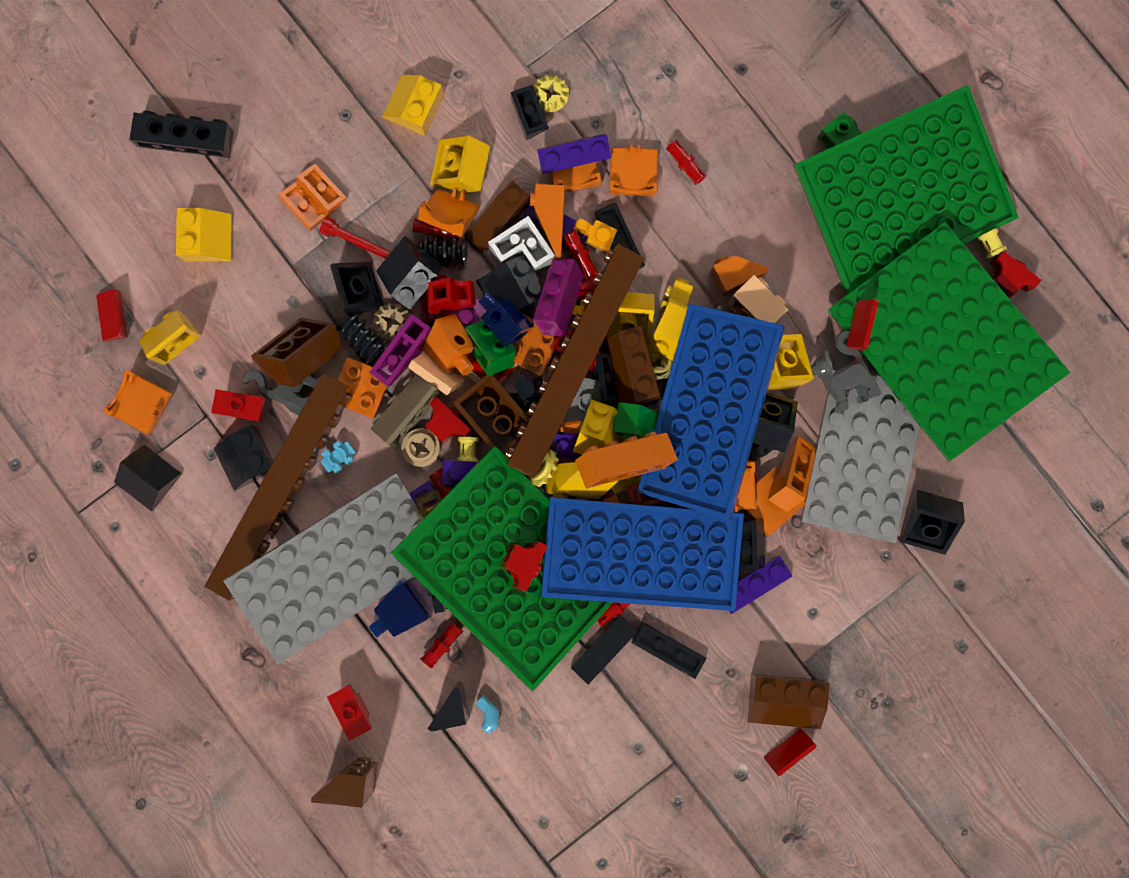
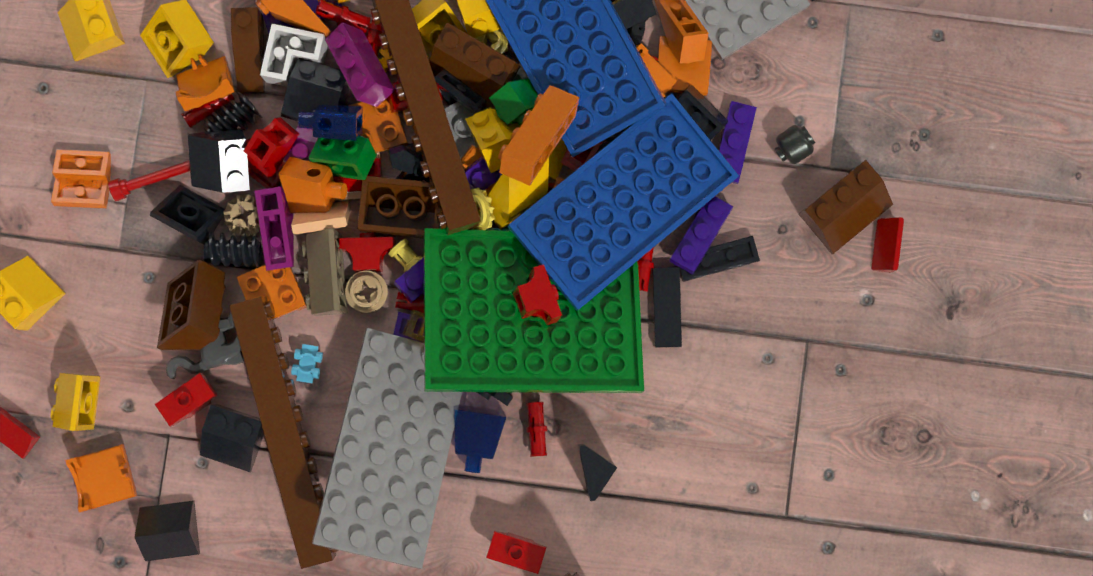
camera: 45 degrees left, 0 degrees up
medium azure arm [475,695,499,733] -> none
none -> dark purple plate [670,197,733,275]
none -> pearl dark grey head [775,125,816,164]

